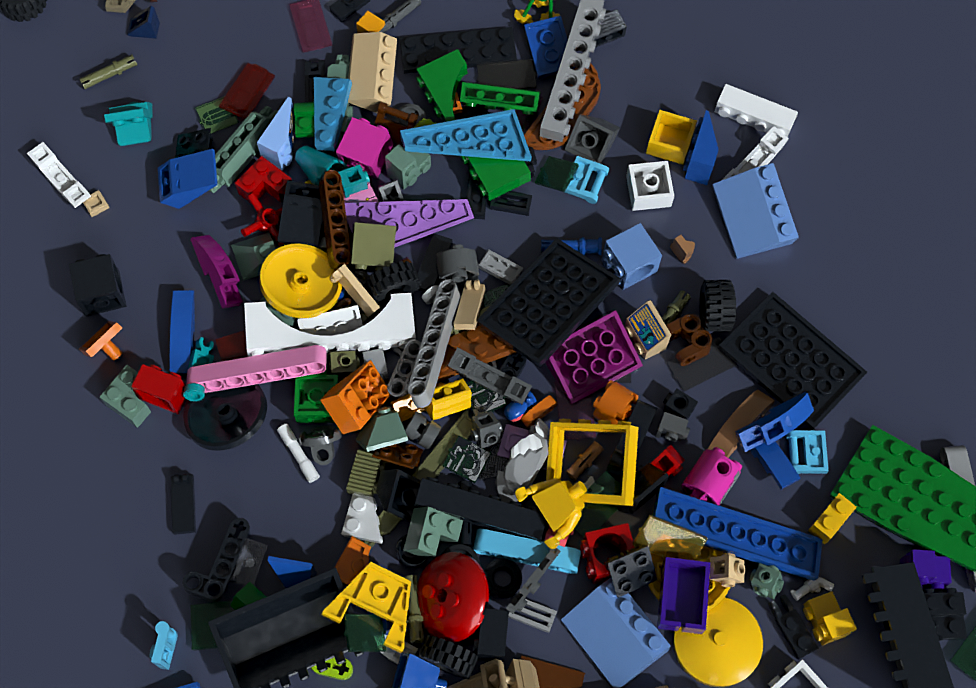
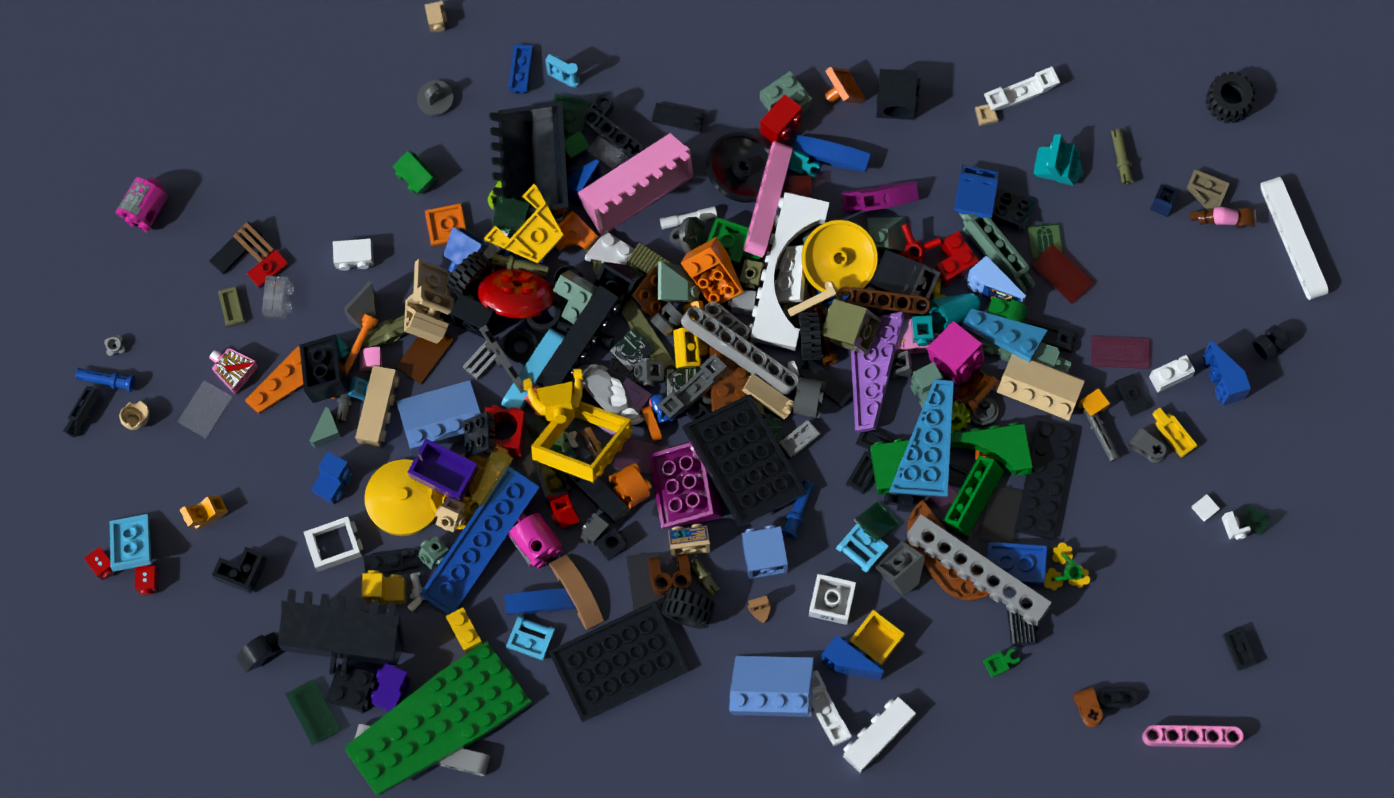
camera: 115 degrees right, 5 degrees up
teal tile [183,383,205,401] -> none
blue slope [735,392,814,452] -> none
none -> bright pink piece [578,133,694,237]
none -> green plate [983,648,1020,679]

